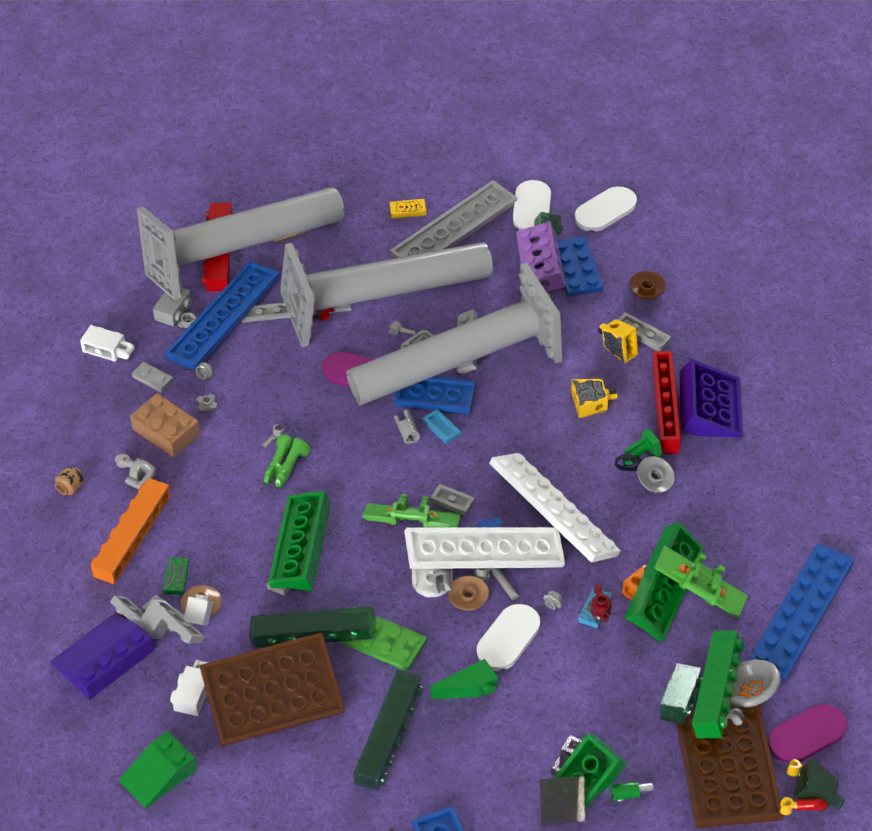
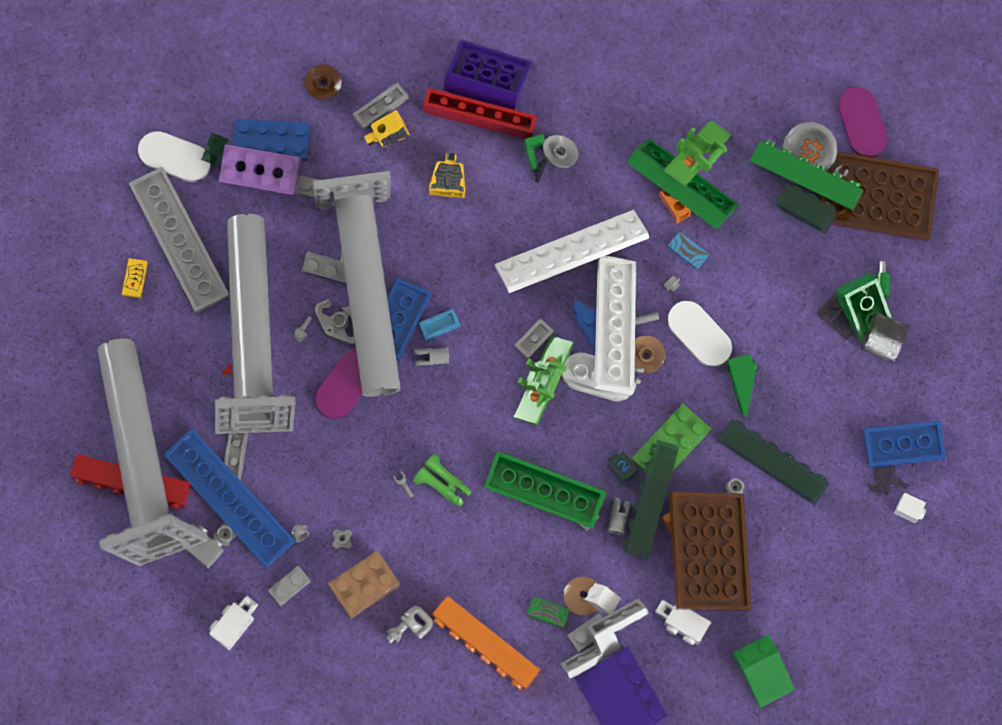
camera: 80 degrees left, 25 degrees up
medium nougat head [55,466,84,495] -> none
white tile [575,187,637,232] -> none
dark red piece [591,584,612,623] -> none
blue plate [748,543,855,680] -> none
clear green torso [780,758,845,815] -> none
none -> brick [607,452,638,484]
none -> light grey hinge [607,497,631,536]
none -> light grey plate [725,478,745,494]

